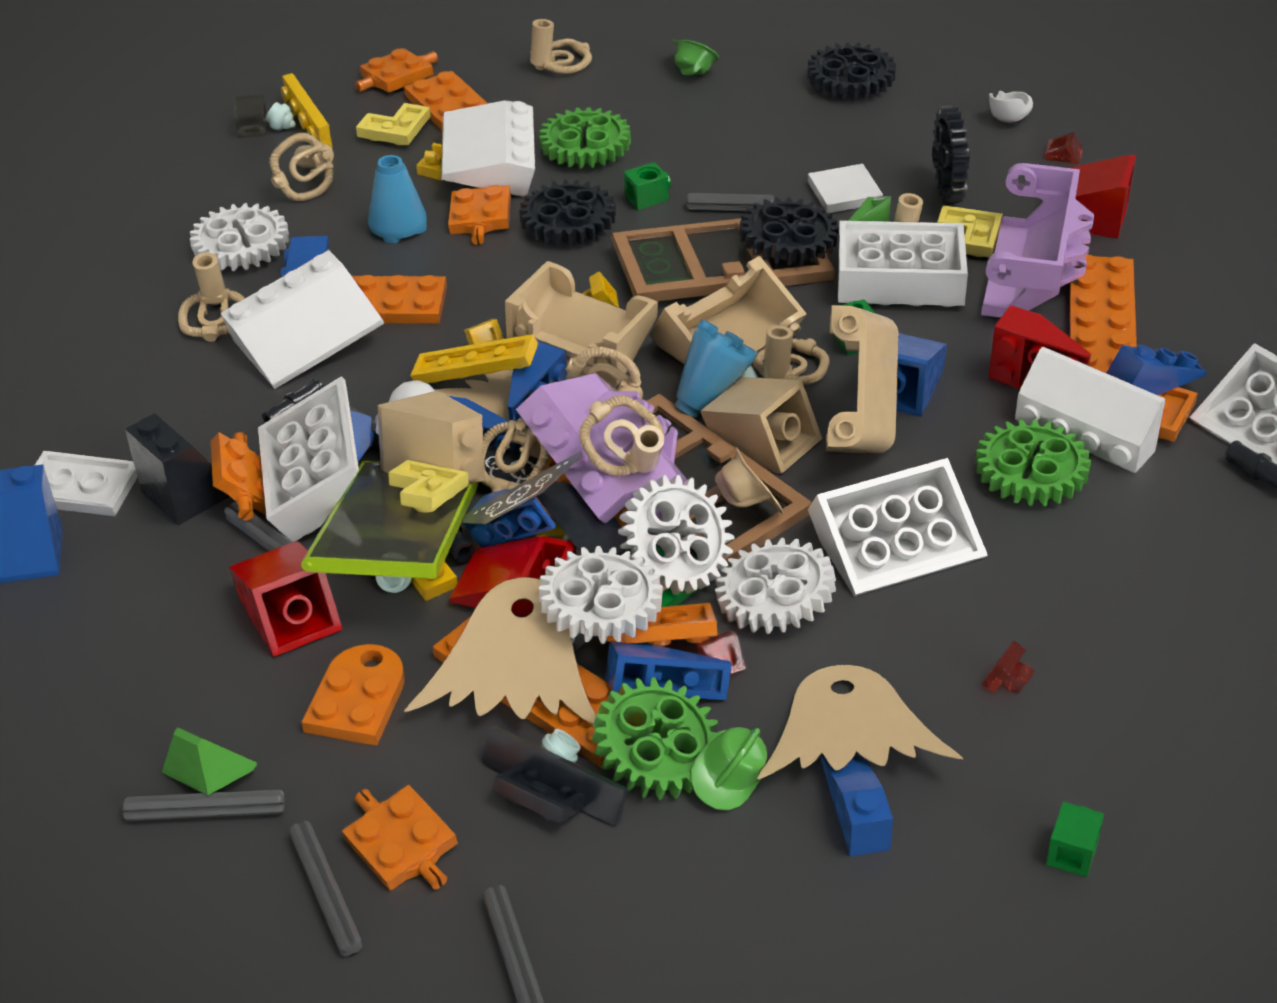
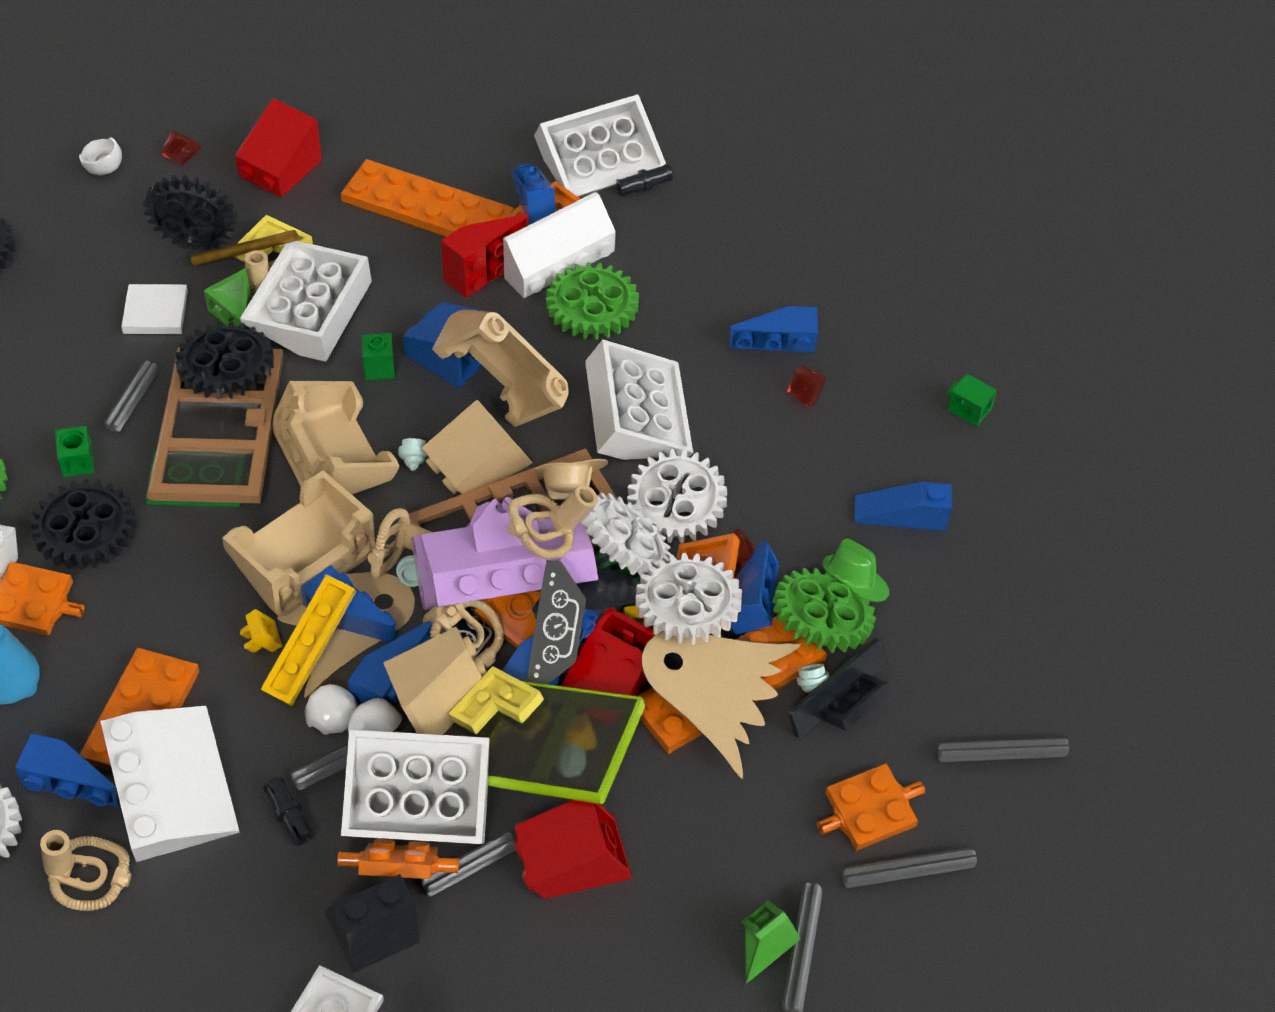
camera: 80 degrees left, 10 degrees up
orange plate [301,644,405,746] -> none
yellow tile [583,271,619,308] -> none
dark azure cone [675,319,758,418] -> none
tan piece [753,326,830,385] -> none
tan piece [757,665,963,779] -> none
lavender piece [981,163,1094,318] -> none
none -> pearl gold bar [191,230,298,266]
none -> blue slope [729,306,818,352]

